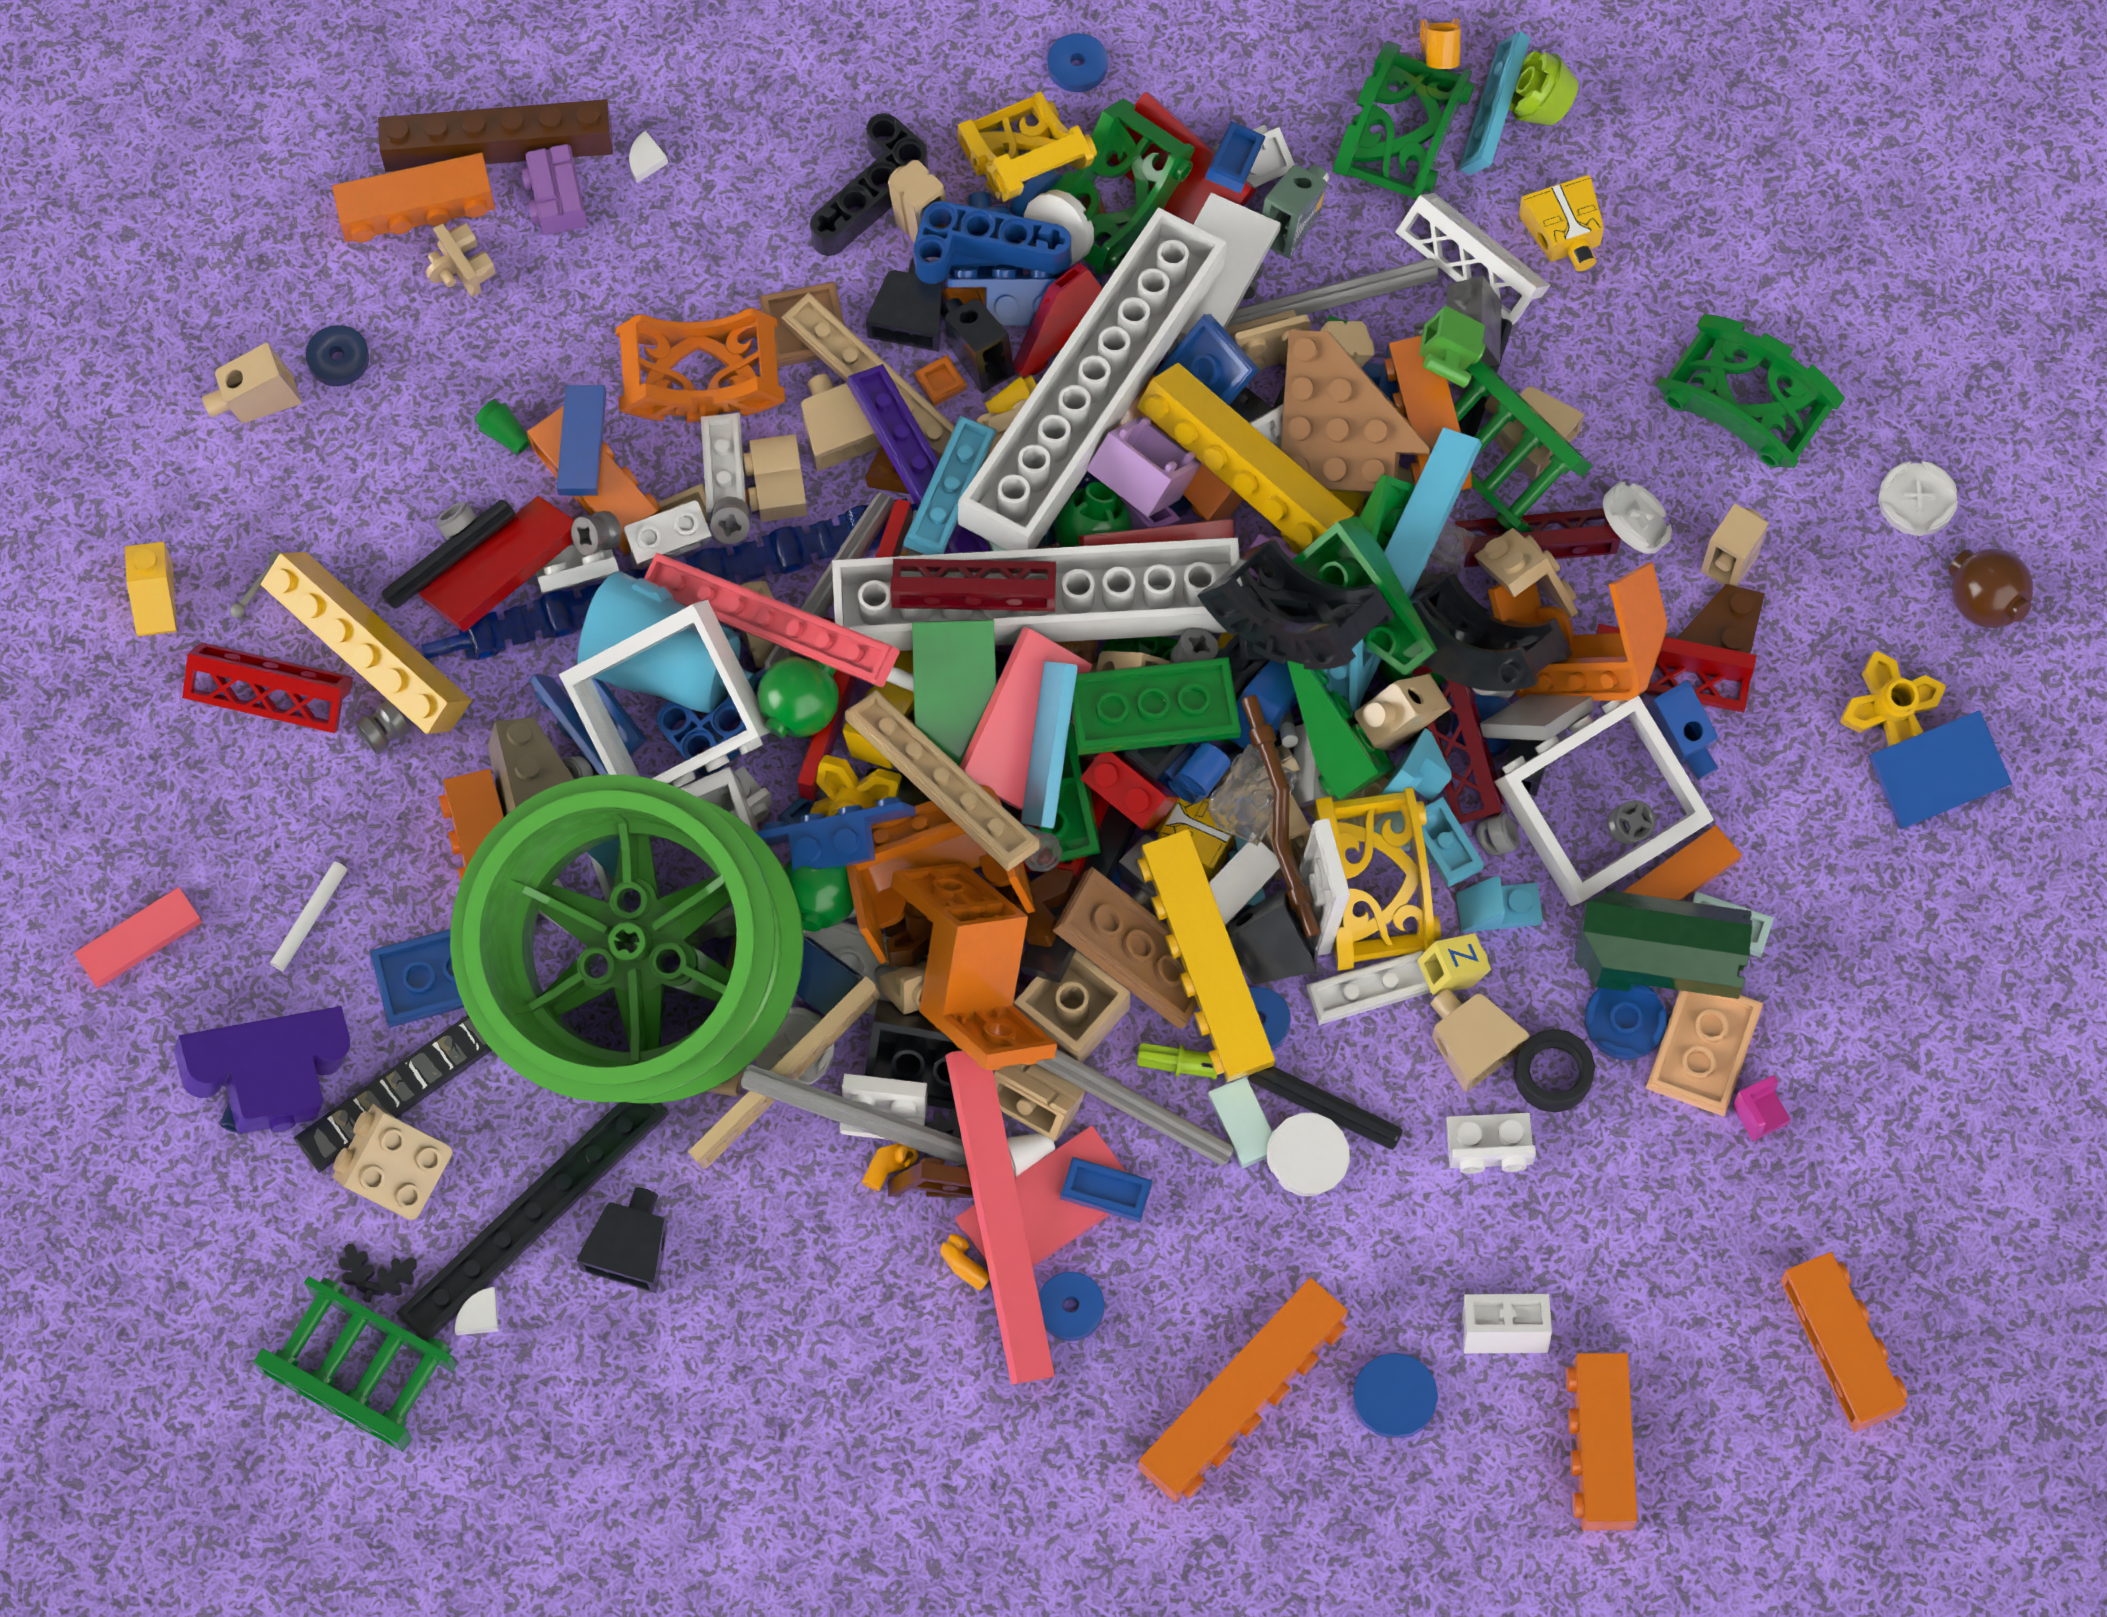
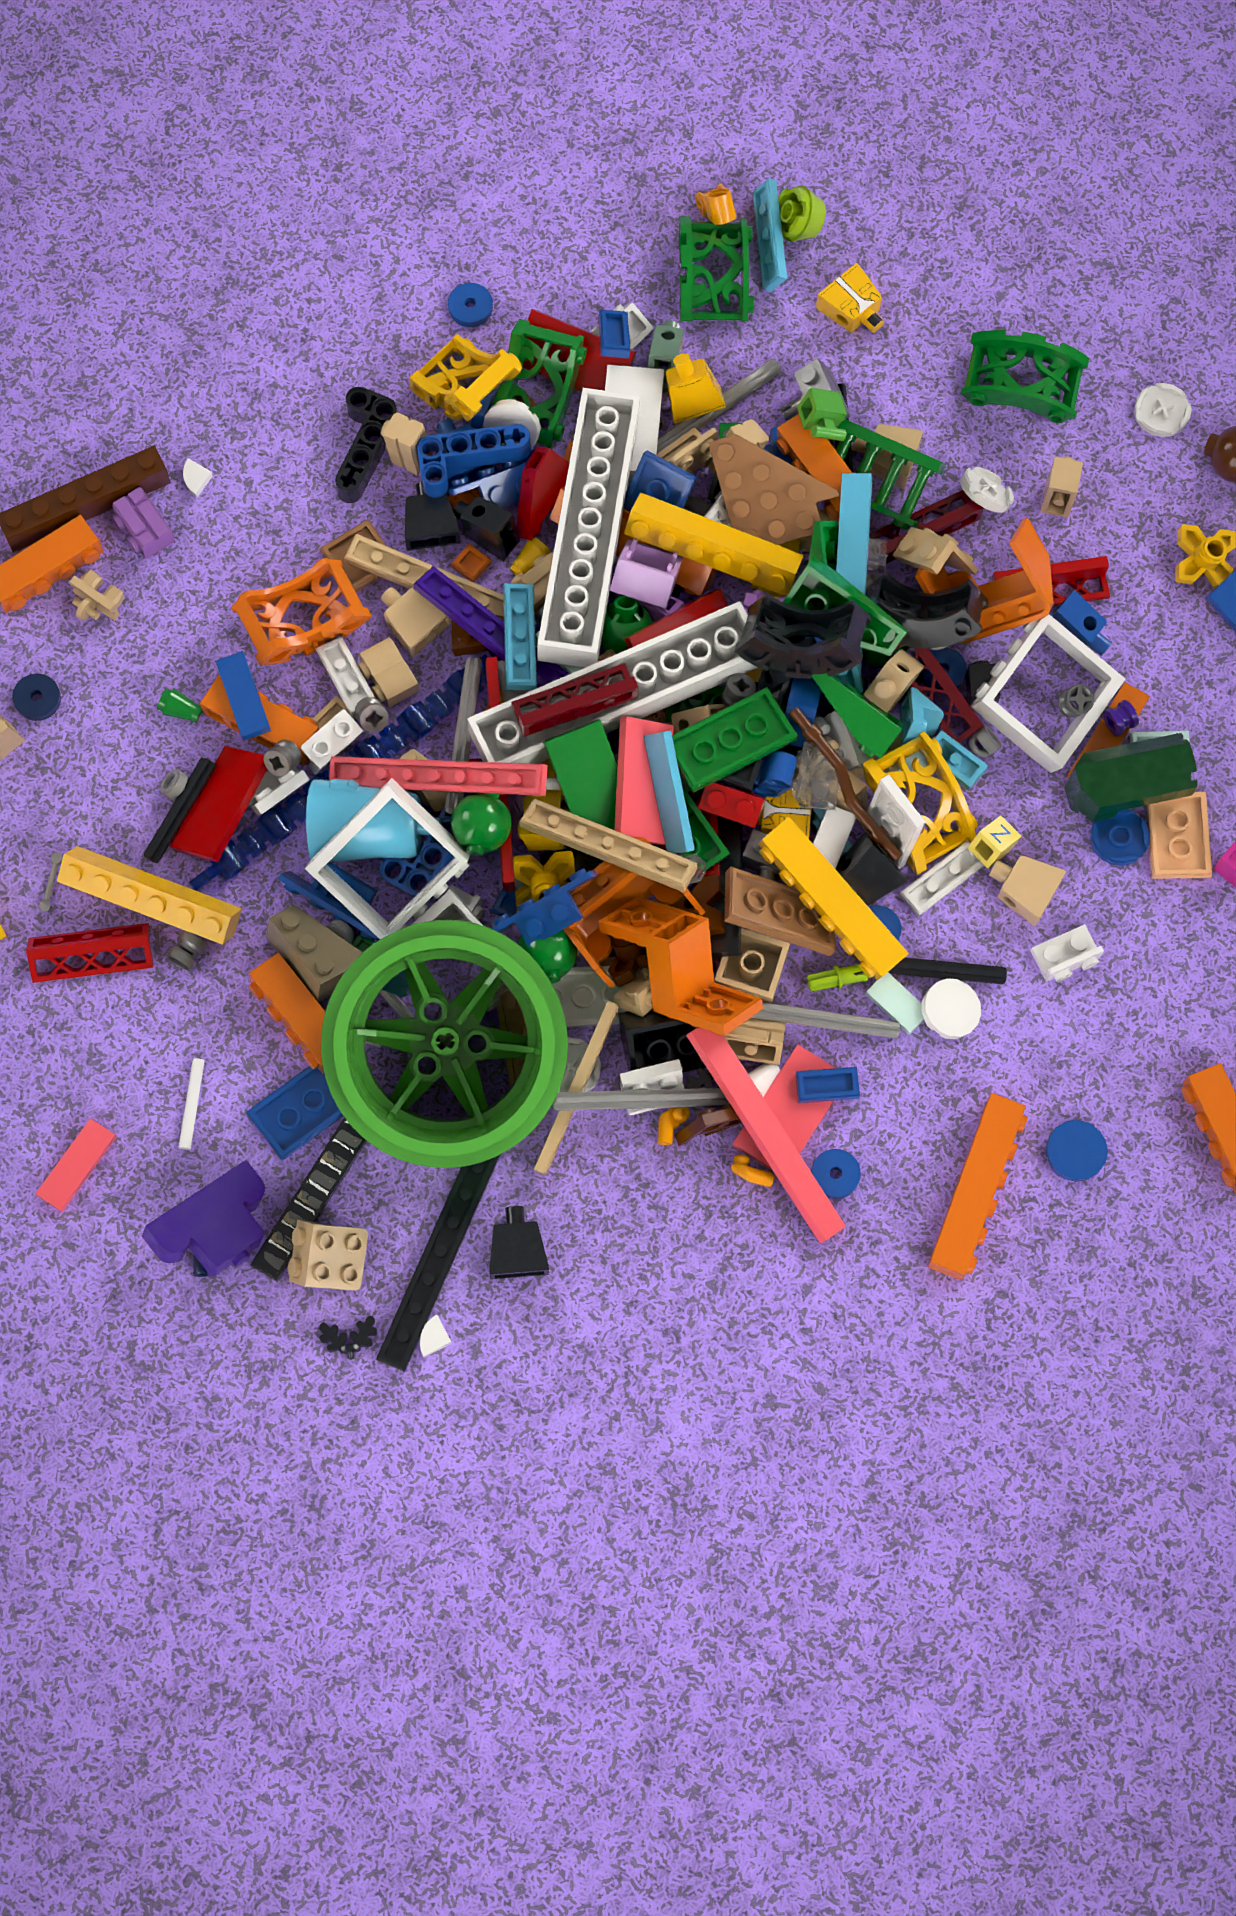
camera: 25 degrees left, 5 degrees up
green fence [253,1276,457,1452] -> none
dark blue brick [796,933,864,1016] -> none
white fence [1395,193,1550,325] -> none
medium azure slope [1456,876,1543,933] -> none
white hinge [1462,1294,1552,1354] -> none
light grey tile [1480,694,1595,741] -> none
black tyre [1514,1029,1595,1113] -> none
reddish brown wing [1676,584,1765,654] -> none
none -> yellow torso [665,353,726,424]
none -> dark purple wheel [1103,700,1139,736]

